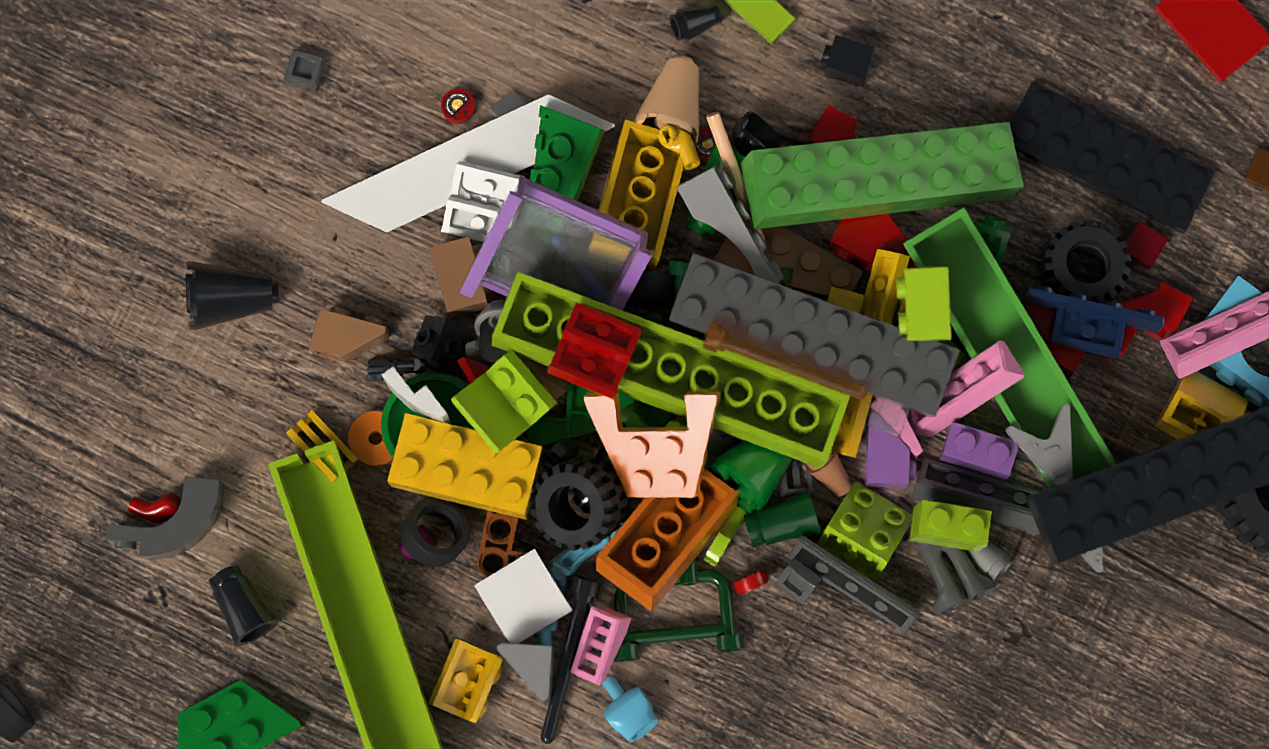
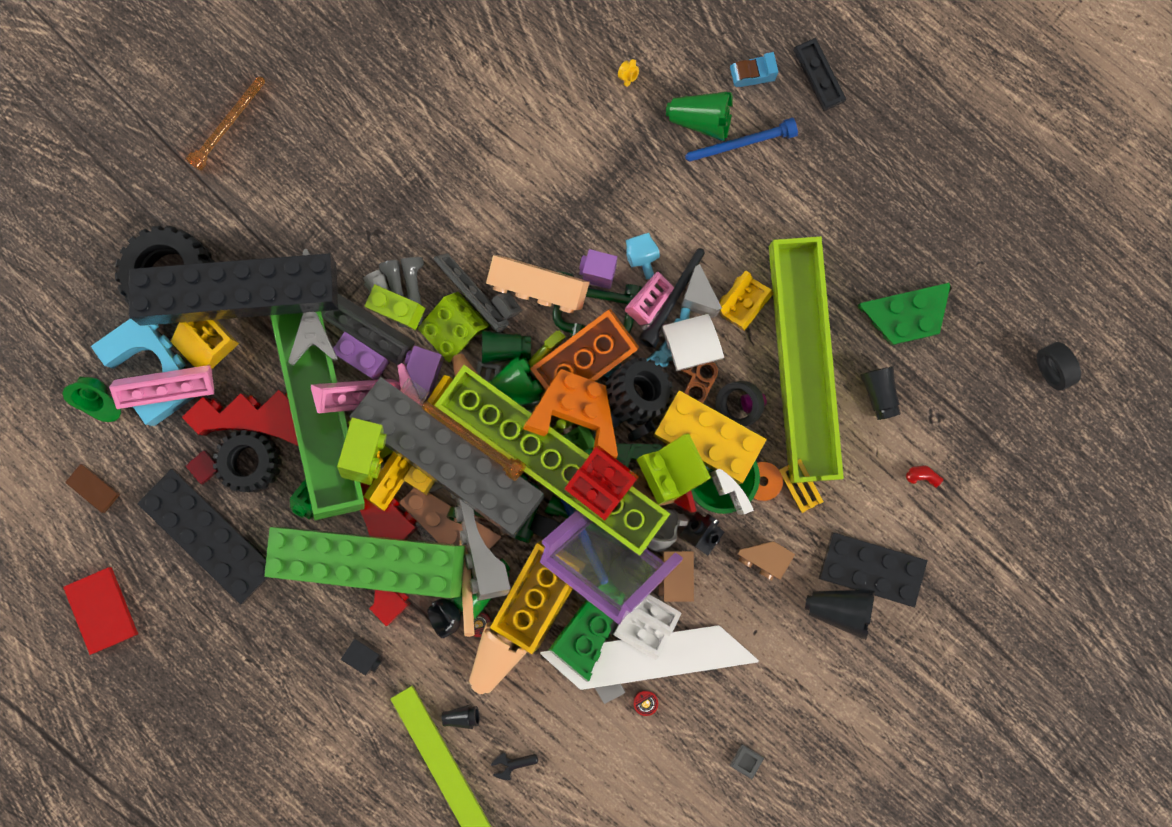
camera: 165 degrees left, 5 degrees up
dark grey arch [106,476,225,560] -> none
black piece [367,357,428,381] -> none
yellow arm [658,125,701,170] -> none
red tile [733,569,769,595] -> none
dark blue bracket [1022,286,1165,359] -> none
none -> light nougat brick [486,255,589,313]
none -> medium lavender brick [579,249,618,289]
none -> black plate [819,532,928,608]

